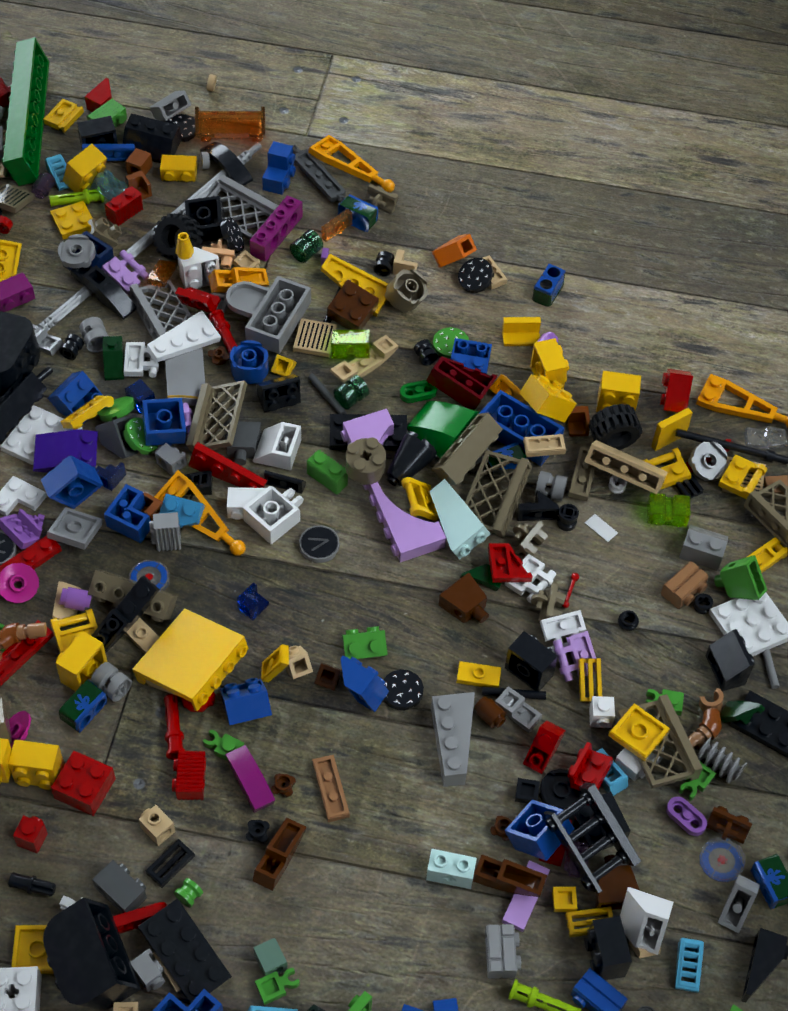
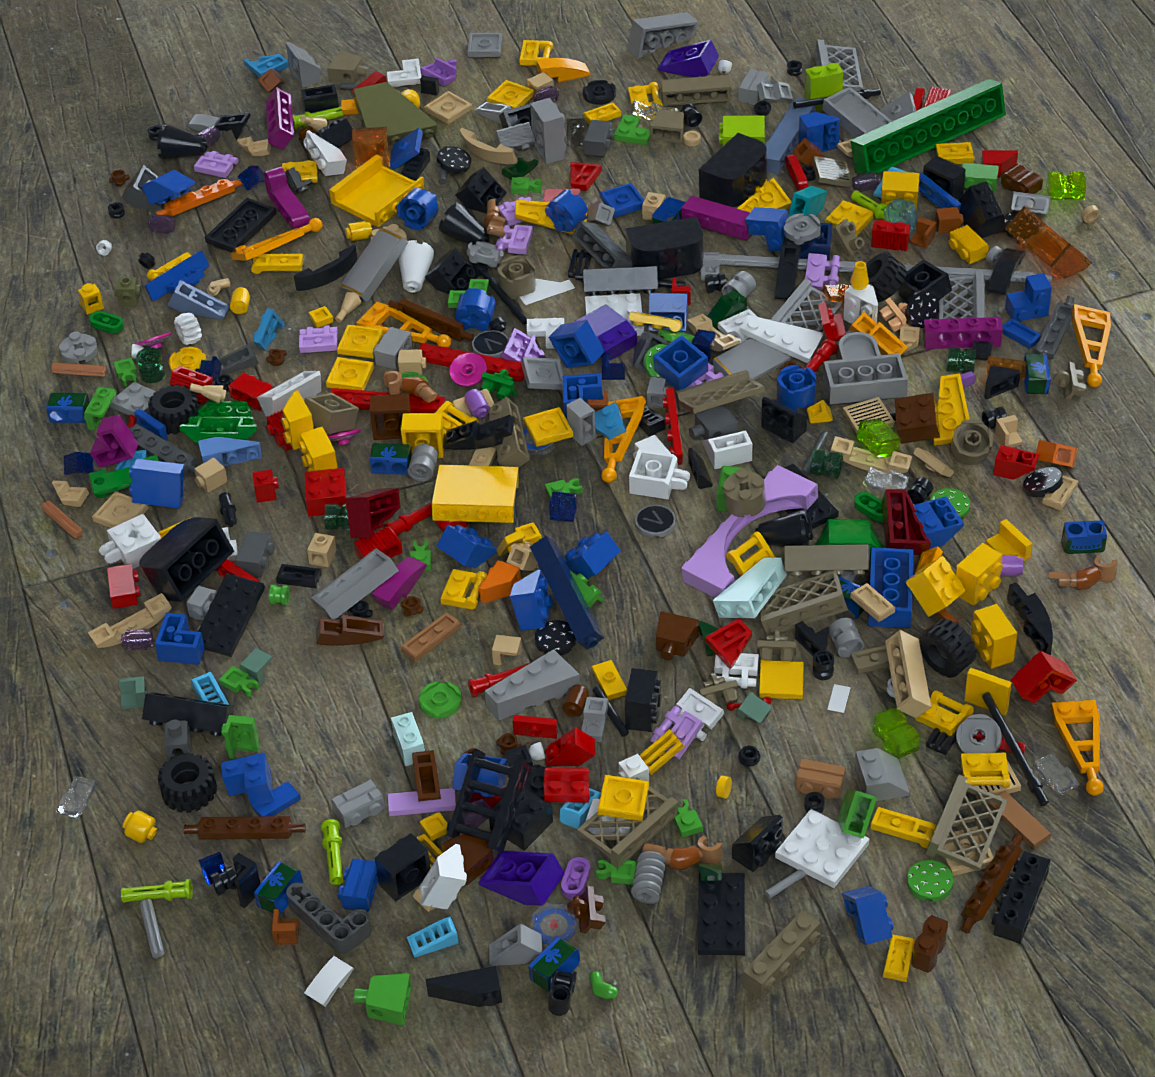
camera: 65 degrees right, 10 degrees down
none -> light grey slope [311,548,399,620]
none -> clear green wheel [324,503,350,530]
none -> dark red wedge [346,488,401,538]
none -> reddish brown brick [370,394,411,440]
none -> bright green tile [419,681,462,719]
none -> yellow plate [440,569,488,610]
none -> red pin [468,663,529,698]
none -> orange slope [478,560,521,603]
none -> dark purple slope [478,851,564,906]
none -> green hips [480,369,517,400]
none -> tan panel [492,635,522,665]
none -> reddish brown plate [496,733,521,755]
none -> red plate [513,715,558,739]
none -> yellow plate [515,522,542,544]
none -> yellow plate [523,407,573,447]
none -> white hinge [529,742,545,761]
none -> dark blue brick [530,535,604,650]
none -> bright green plate [545,478,582,503]
none -> blue slope [564,531,621,578]
none -> red panel [672,277,691,305]
none -> tan slope [687,314,740,351]
none -> yellow tile [716,775,732,799]
none -> sand green panel [736,692,772,724]
none -> blue brick [745,207,789,252]
none -> yellow tile [759,660,804,699]
none -> teal slope [788,186,827,228]
none -> clear slope [863,467,909,492]
none -> tan plate [913,447,954,478]
none -> black plate [971,340,993,361]
none -> black slope [984,365,1020,400]
none -> red slope [993,445,1040,480]
none -> reddish brown brick [1001,164,1043,194]
none -> blue tile [1002,318,1042,349]
none -> black slope [1007,582,1053,655]
none -> clear neon green brick [1046,172,1087,200]
none -> medium nougat piece [1048,557,1117,590]

